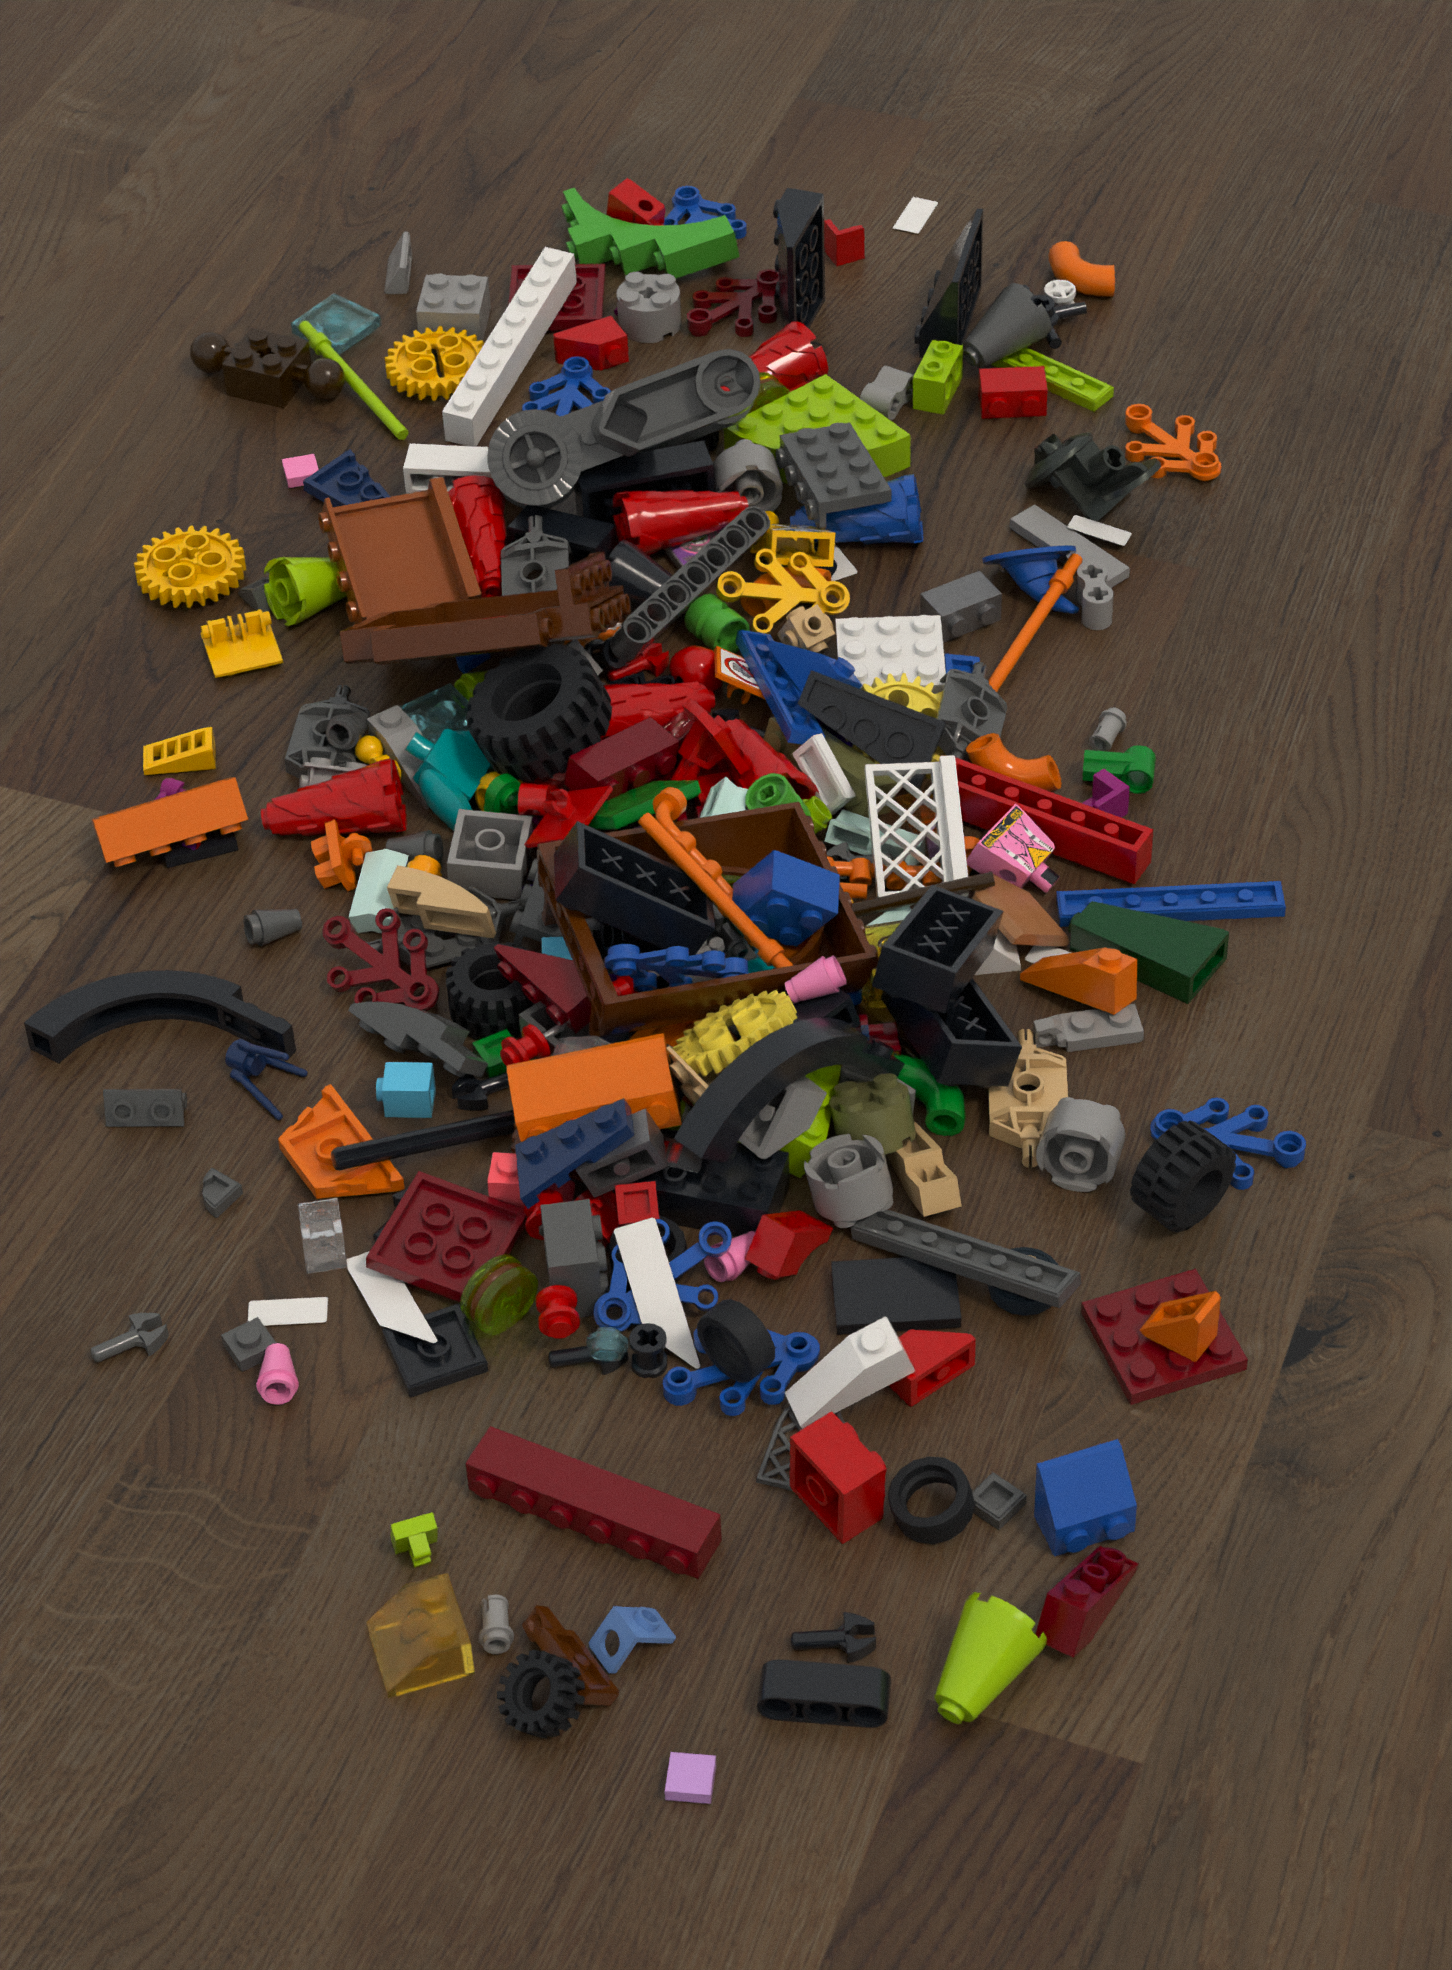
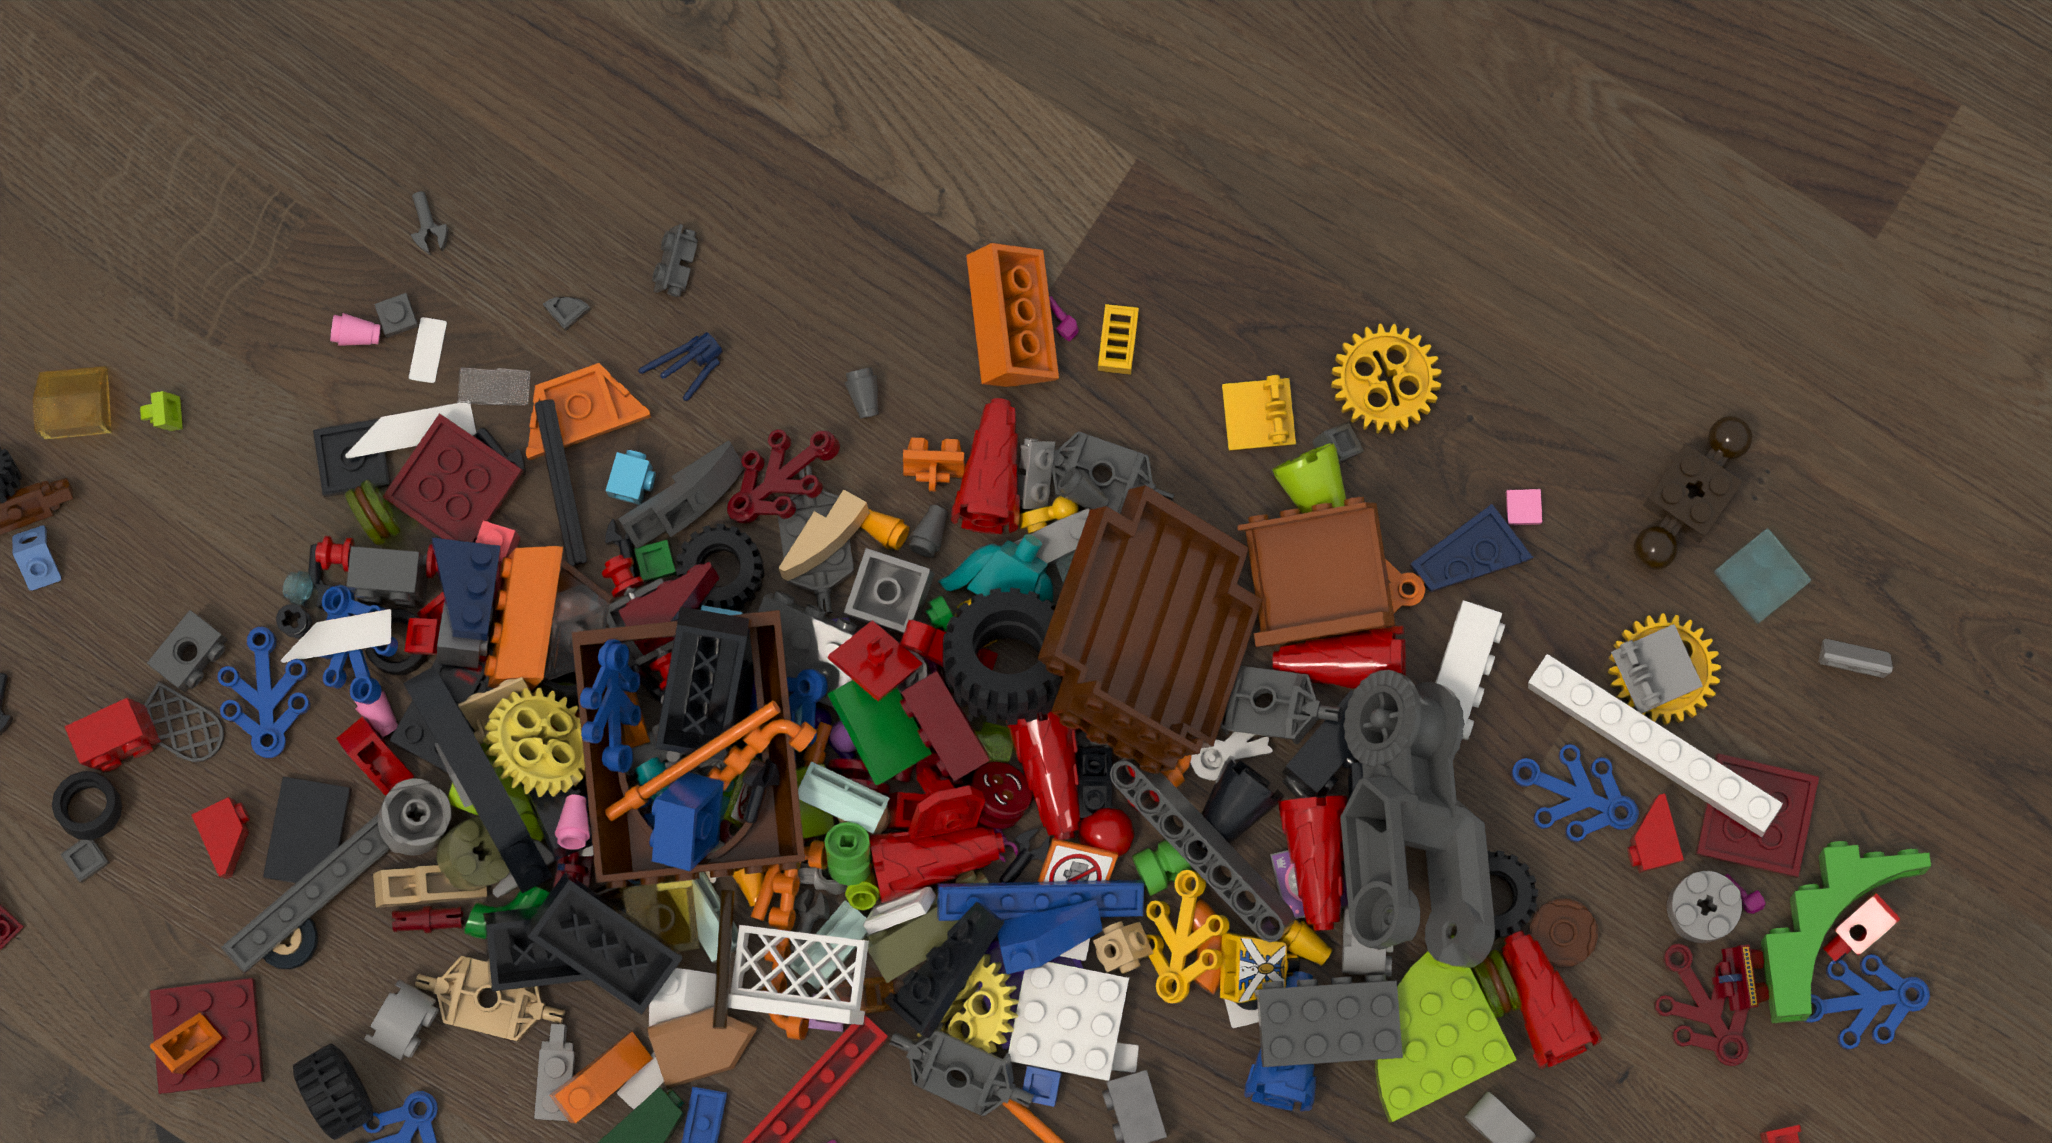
camera: 105 degrees right, 35 degrees up
black arch [24,970,296,1064] -> none
lime bar [298,321,409,440] -> none
light aqua piece [349,849,409,934] -> none
light grey brick [416,274,491,341] -> none
dark red brick [465,1426,722,1579] -> none
light grey pin [479,1595,514,1654] -> none
black tyre [697,1299,775,1383] -> none
black slope [773,188,825,328] -> none
white slope [785,1316,915,1429] -> none
orange cylinder [966,733,1061,792] -> none
bright pink torso [966,804,1060,893] -> none
blue slope [1034,1439,1137,1556] -> none
none -> dark grey brick [147,610,228,692]
none -> dark red pin [392,906,464,933]
none -> black bar [742,759,780,823]
none -> light grey hinge [1611,624,1703,714]
none -> dark red hips [1712,944,1769,1011]

